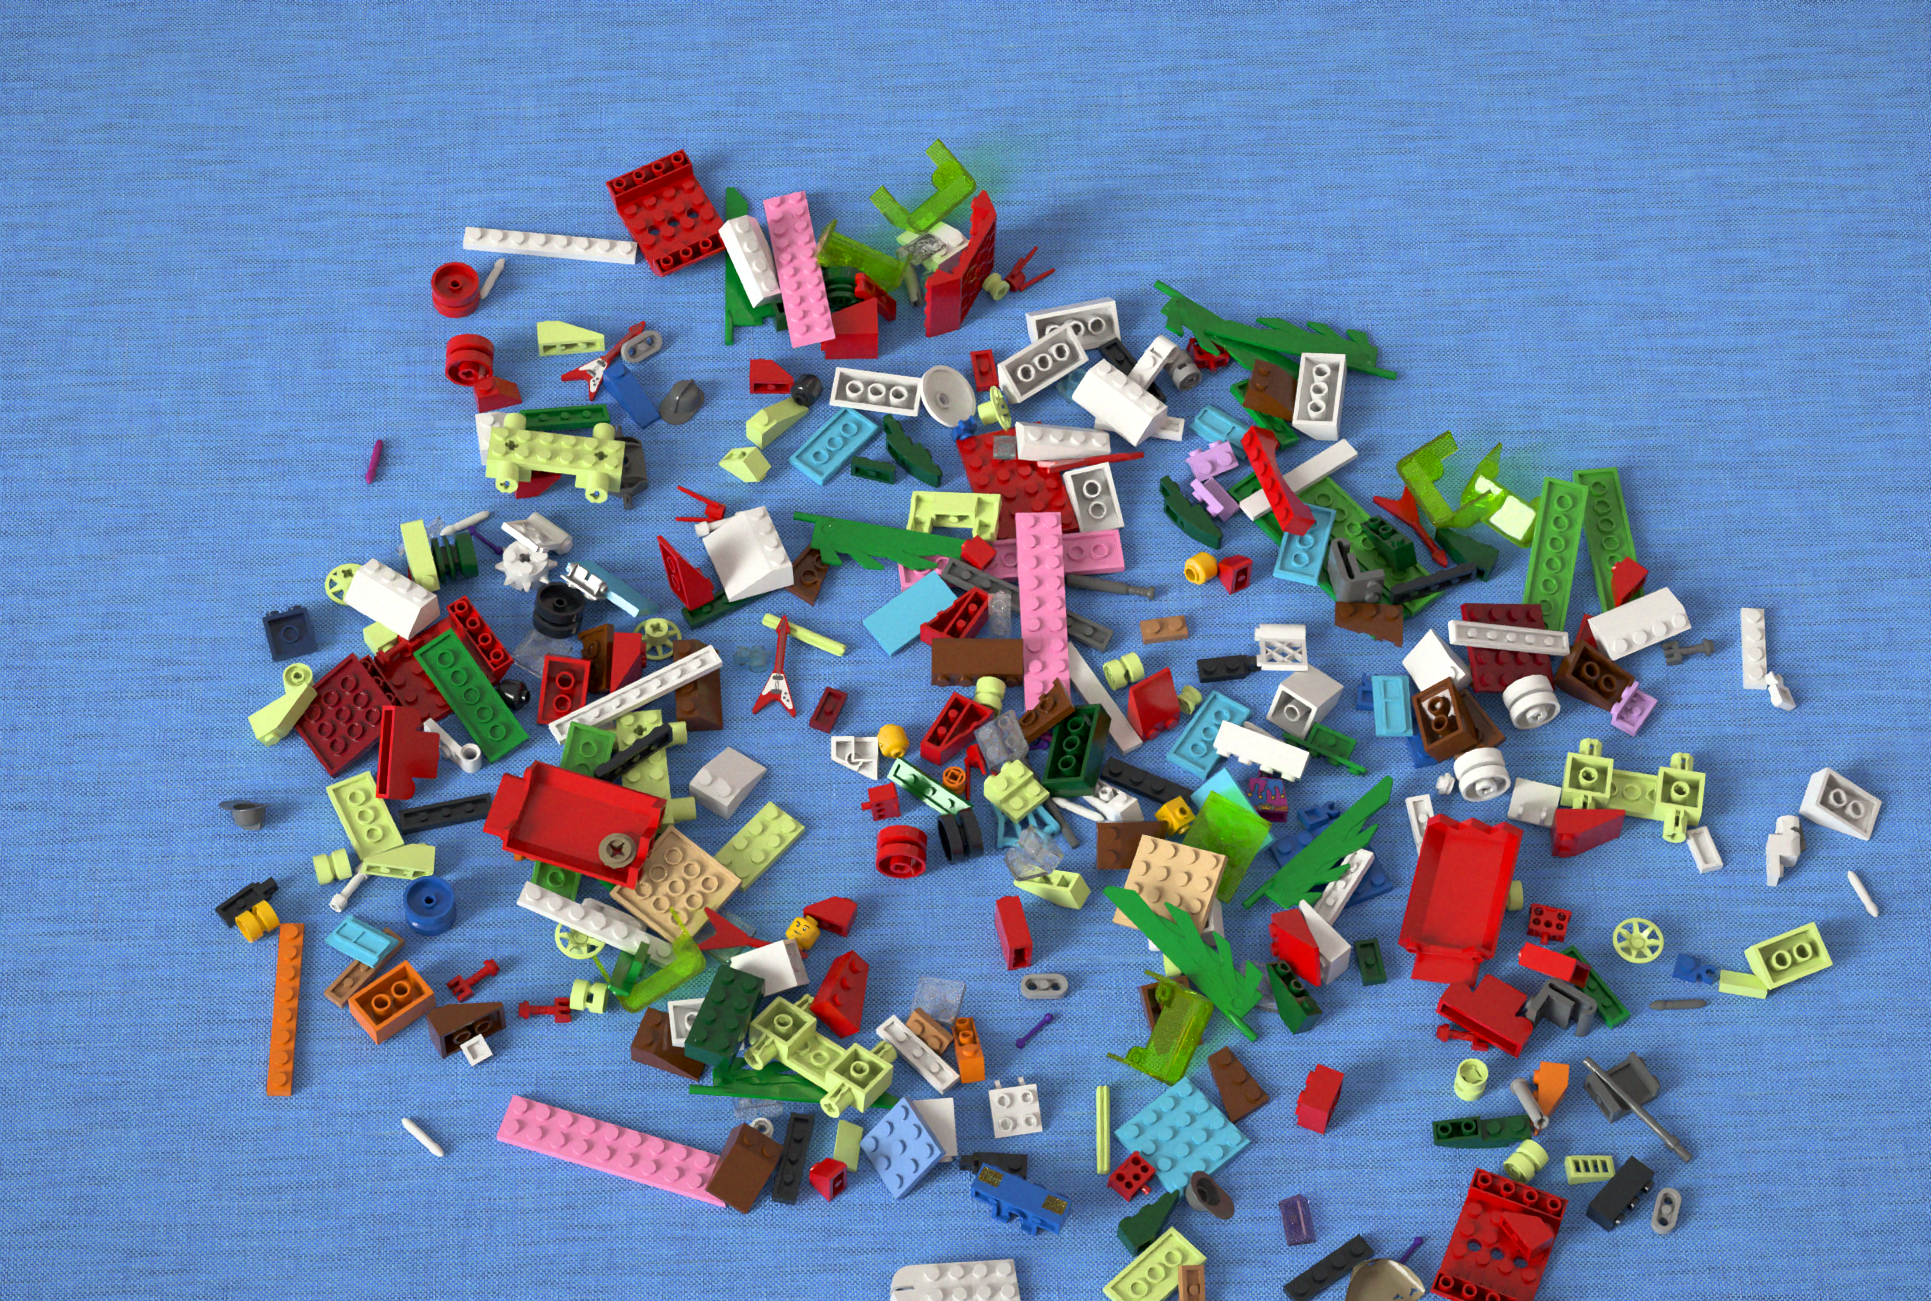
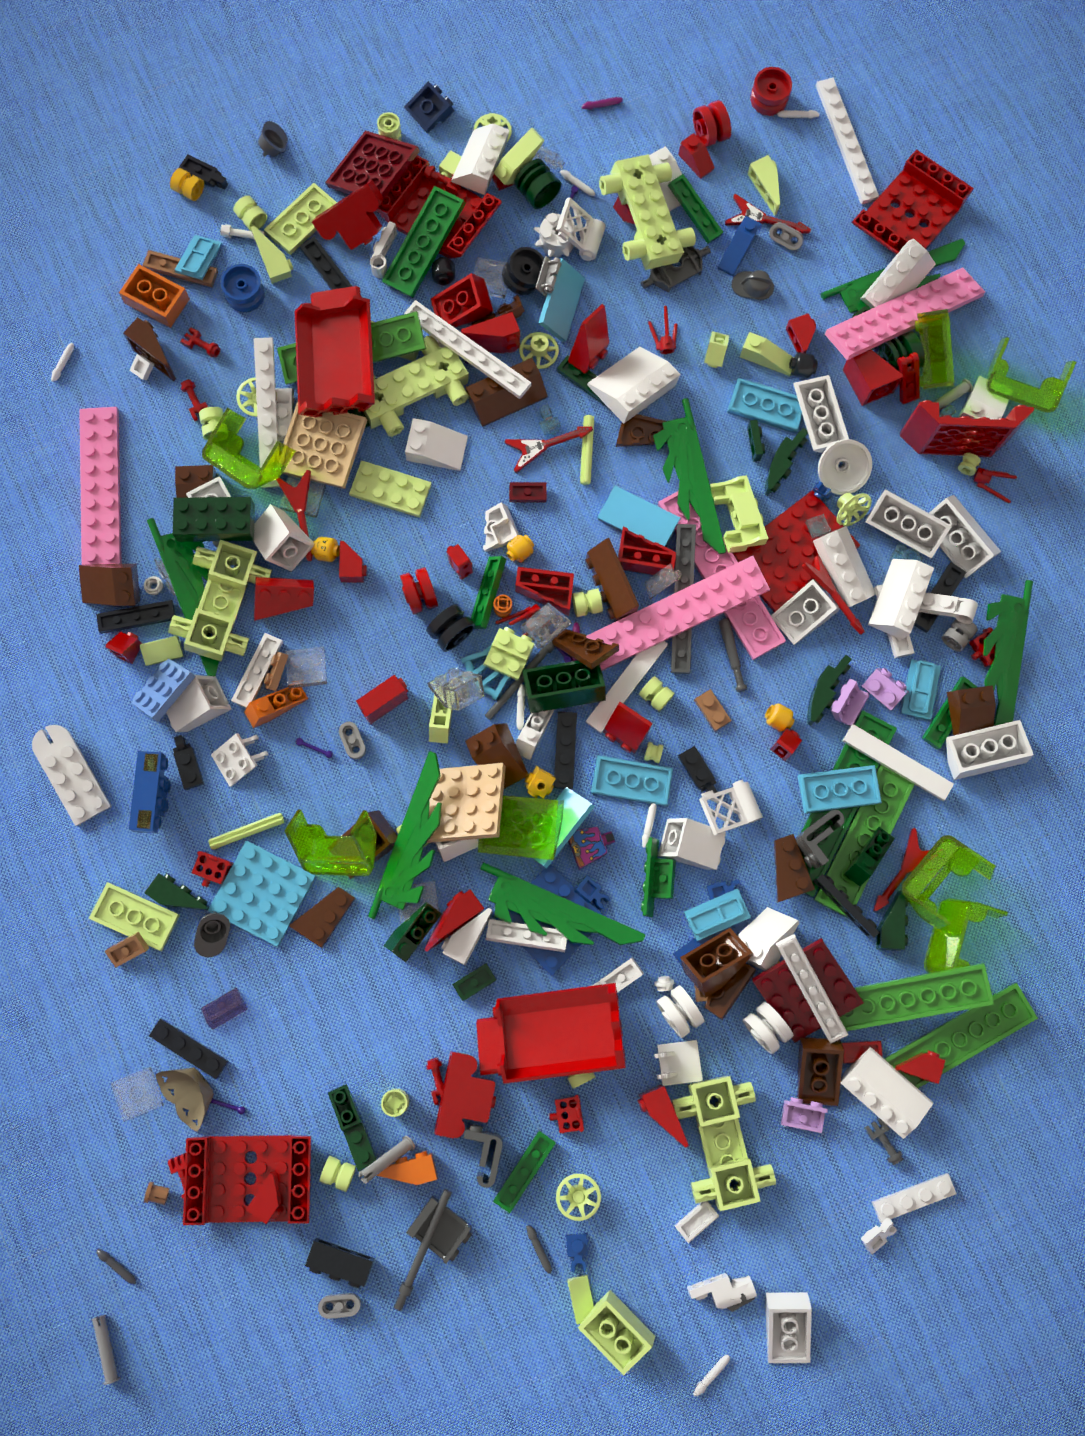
camera: 65 degrees right, 20 degrees up
yellowish green slope [248,682,317,747] -> none
orange plate [267,923,305,1096] -> none
black plate [594,722,673,783] -> none
dark tan gear [599,833,636,870] -> none
green bracket [607,941,651,997] -> none
white bar [695,511,743,538] -> none
clear piece [898,231,947,266] -> none
red brick [960,535,997,571] -> none
red plate [970,349,999,392] -> none
green animal [1205,317,1397,381] -> none
white slope [1213,720,1310,782] -> none
red arch [1240,425,1315,536] -> none
red brick [1295,1064,1345,1135] -> none
brick [1518,942,1592,989] -> none
yellowish green slope [1564,1155,1616,1185] -> none

